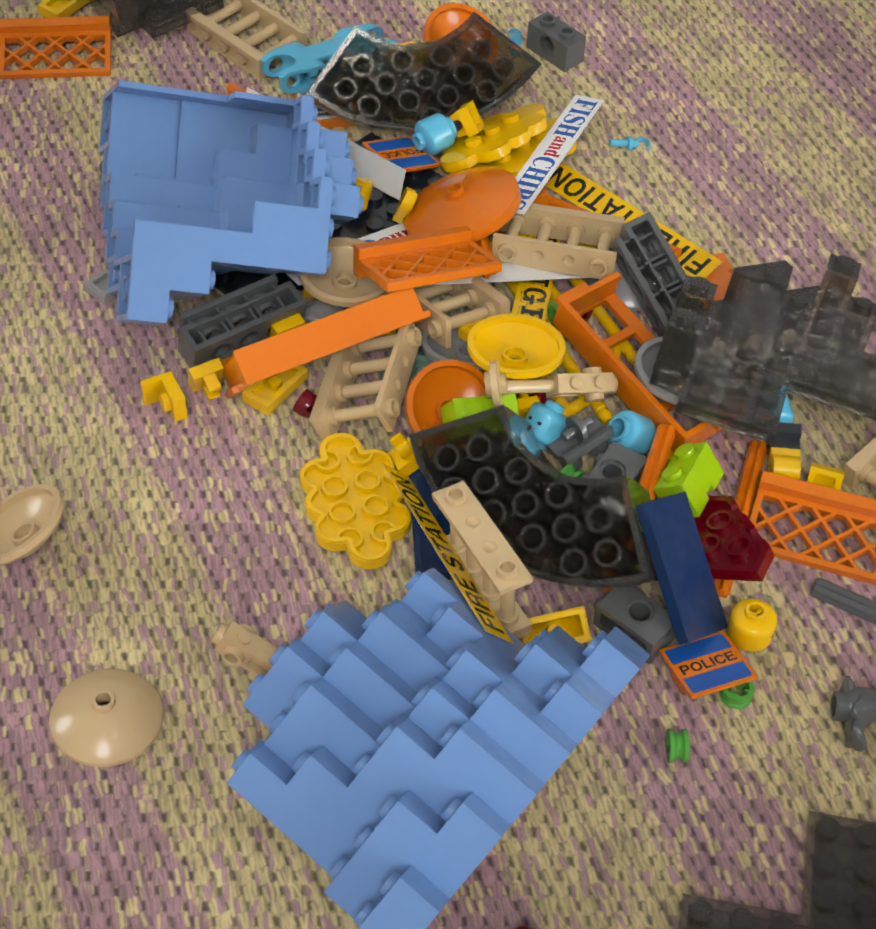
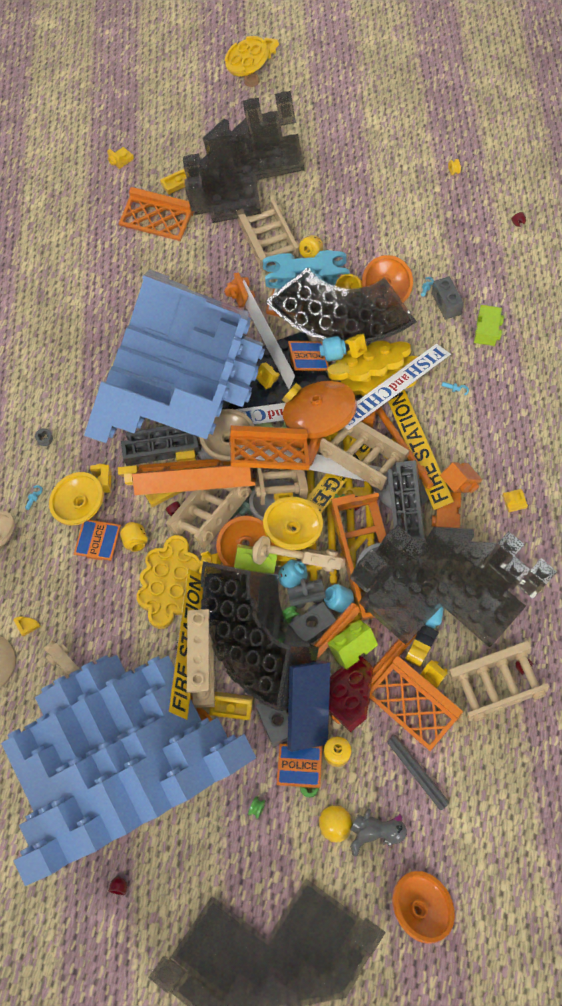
camera: 30 degrees right, 15 degrees up
none -> yellow tile [13,616,41,637]
none -> medium azure hand [25,485,43,510]
none -> dark grey bush [35,428,53,446]
none -> yellow dish [49,472,104,526]
none -> piece [73,520,121,561]
none -> yellow head [120,522,148,552]
none -> yellow head [299,235,323,258]
none -> yellow hair [319,805,352,842]
none -> orange brick [440,462,482,493]
none -> lime brick [474,305,504,346]
none -> yellow tile [502,489,528,512]

